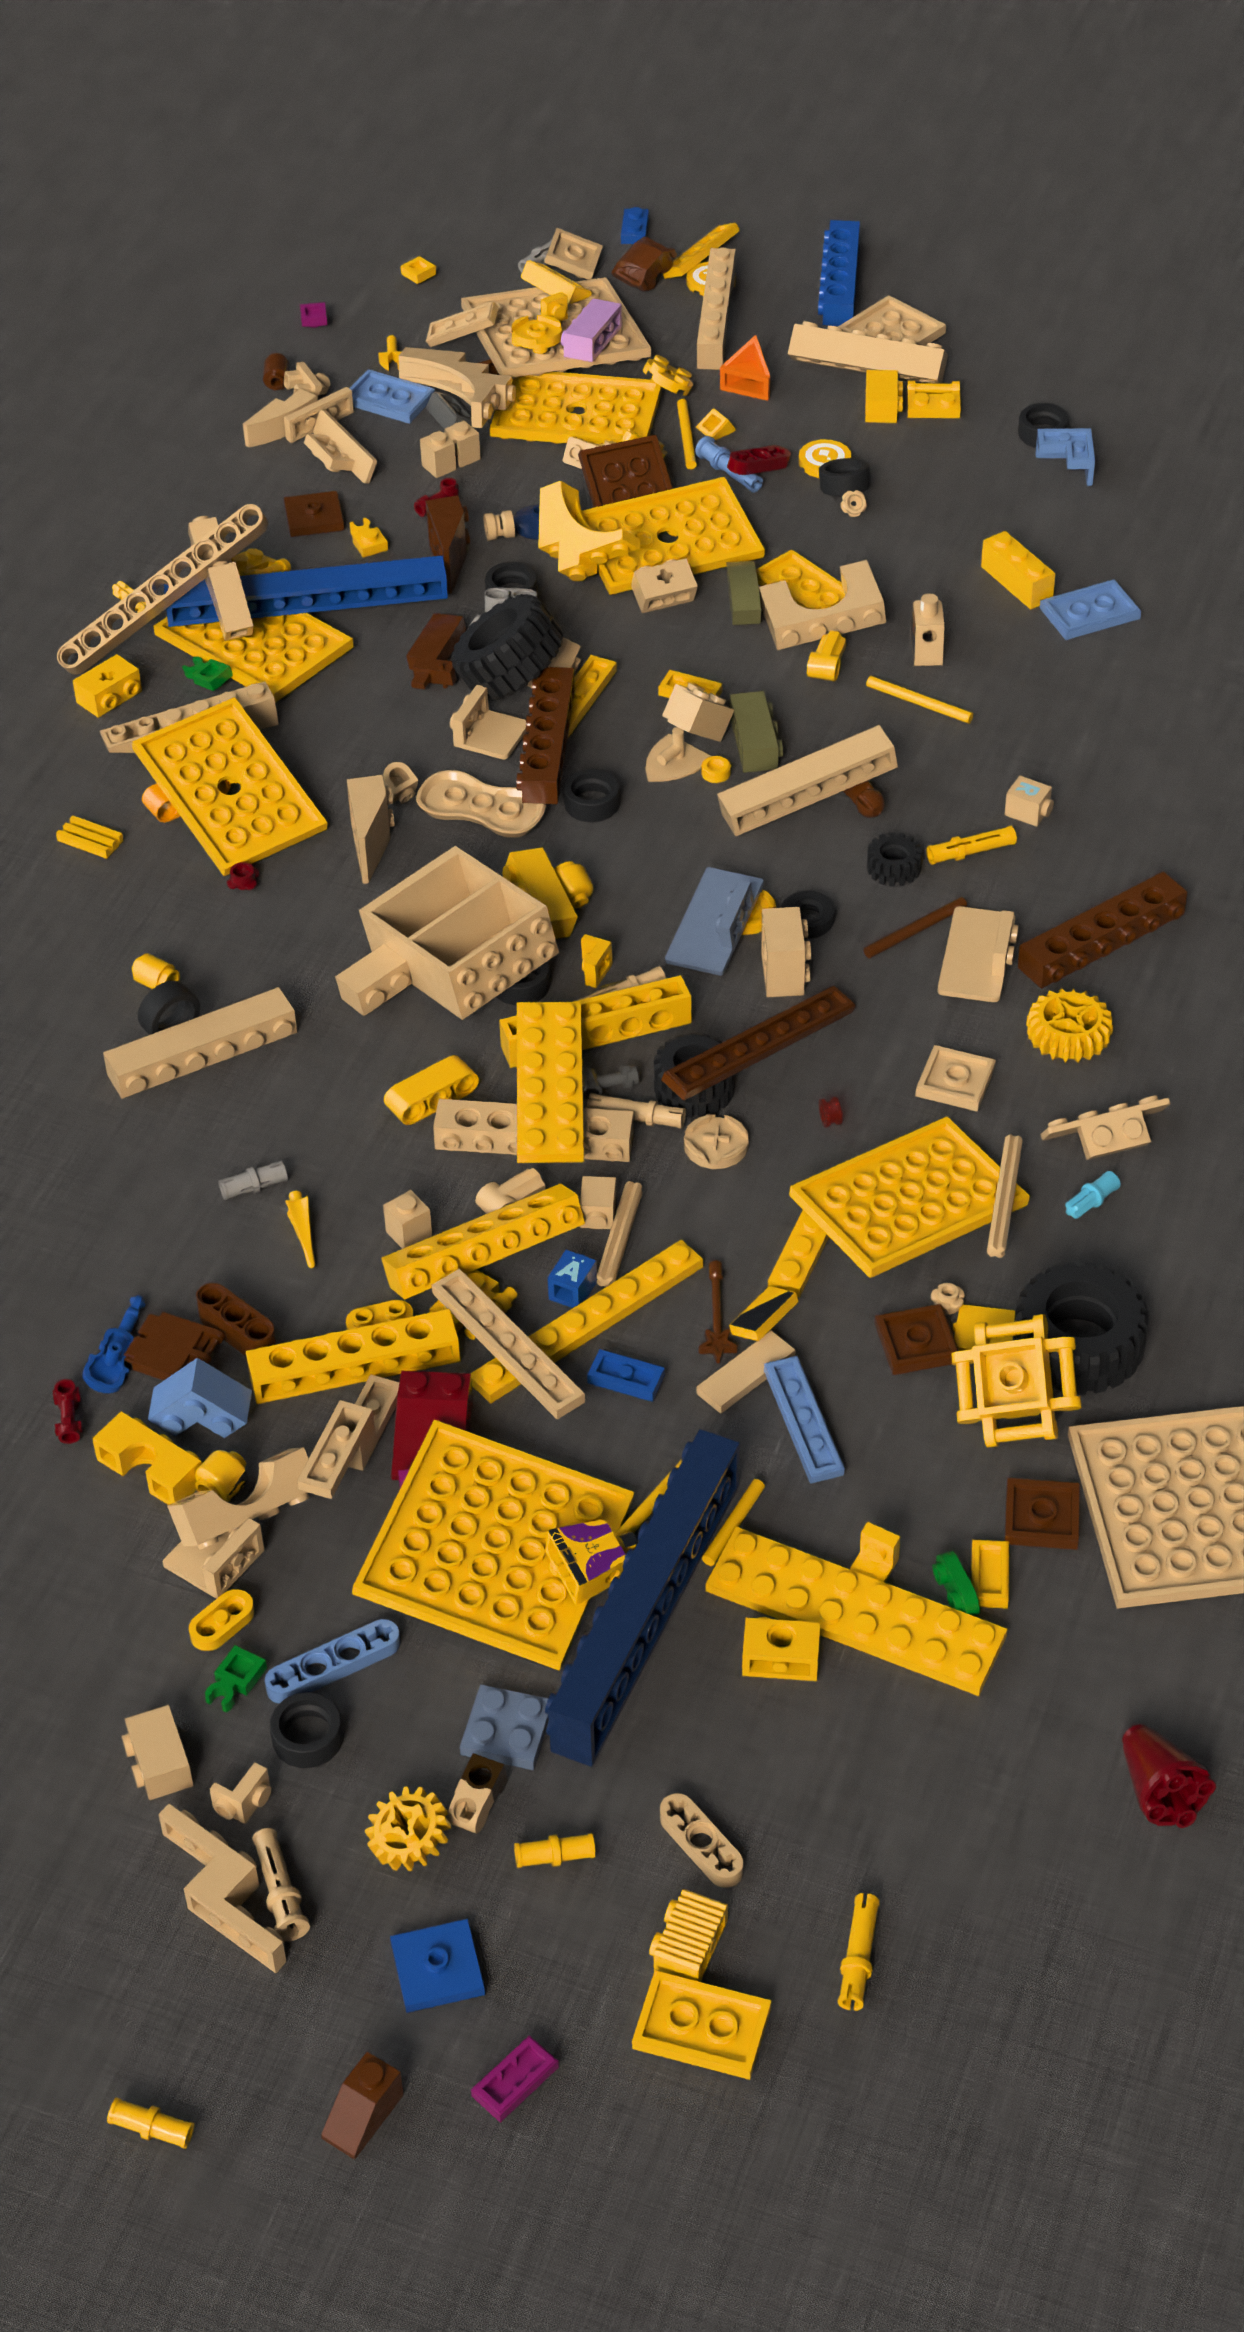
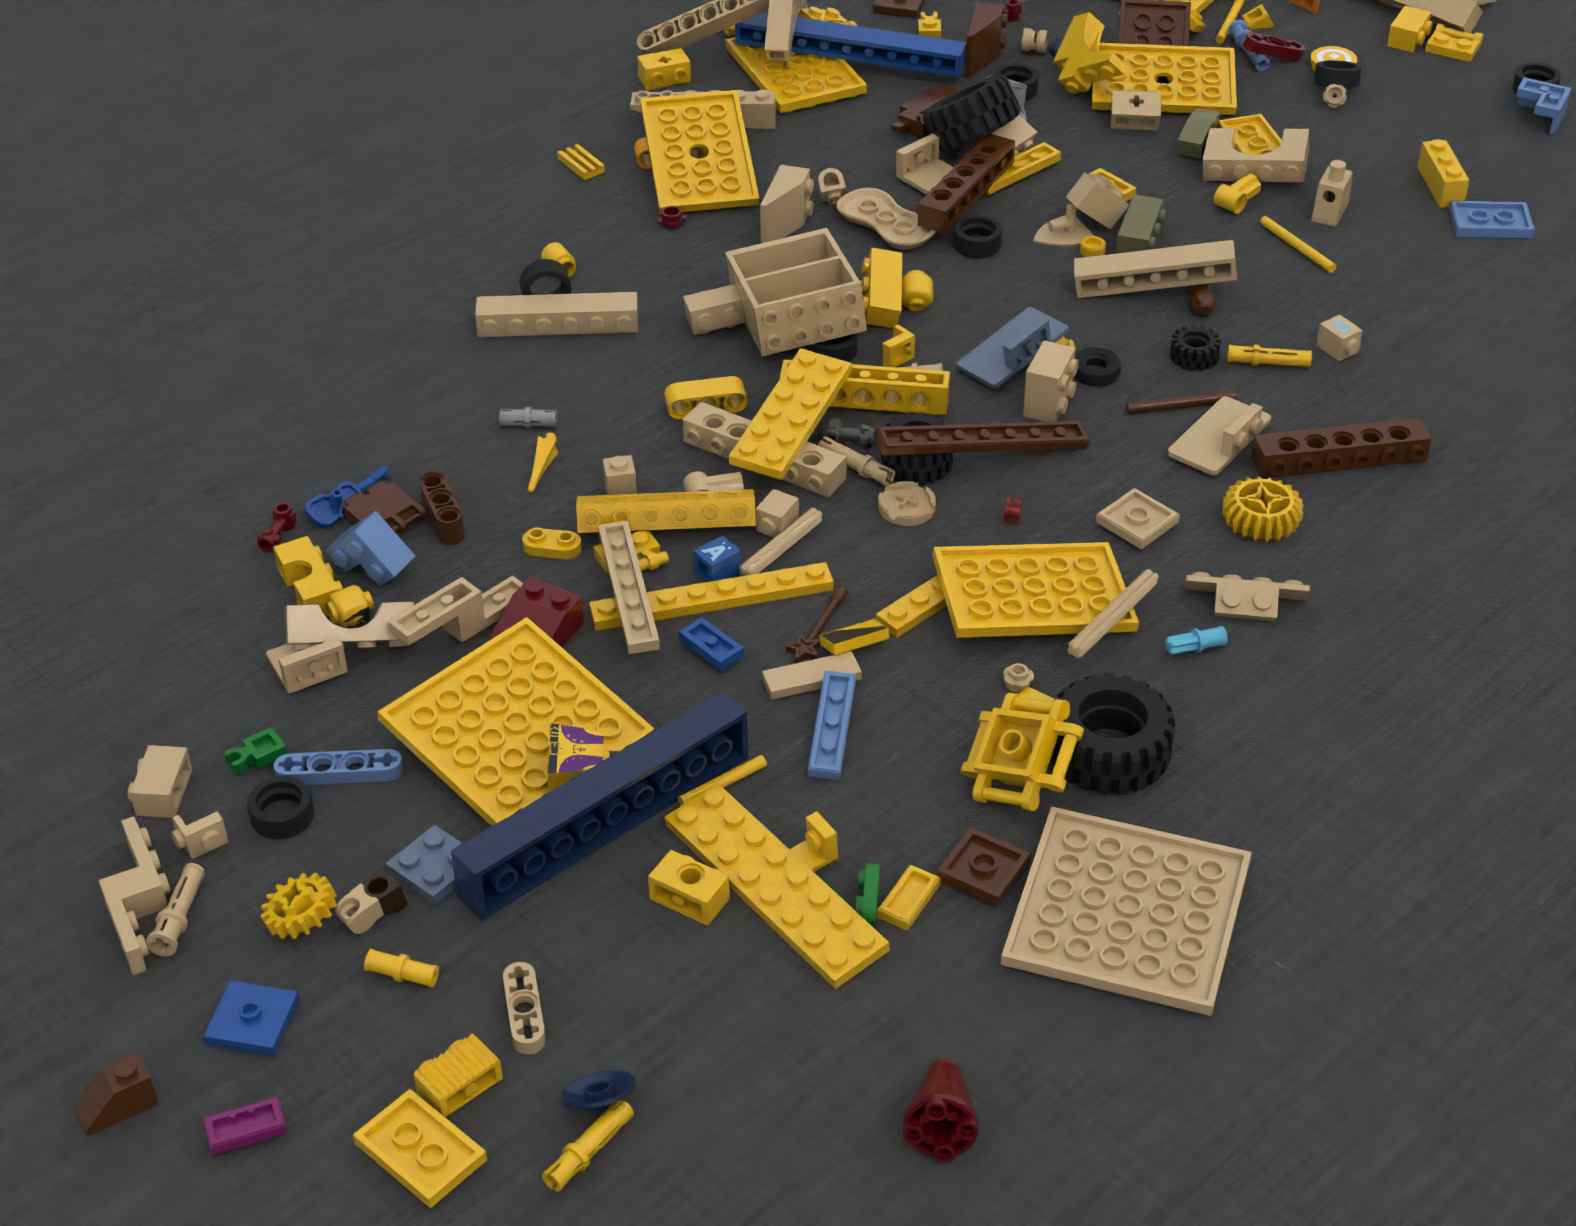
camera: 25 degrees right, 5 degrees down
green plate [182,657,233,691] -> none
yellow plate [189,1589,254,1651] -> none
yellow brick [246,1309,460,1404] -> none
reddish brown plate [874,1304,959,1375] -> none
none -> dark blue dish [561,1070,636,1113]

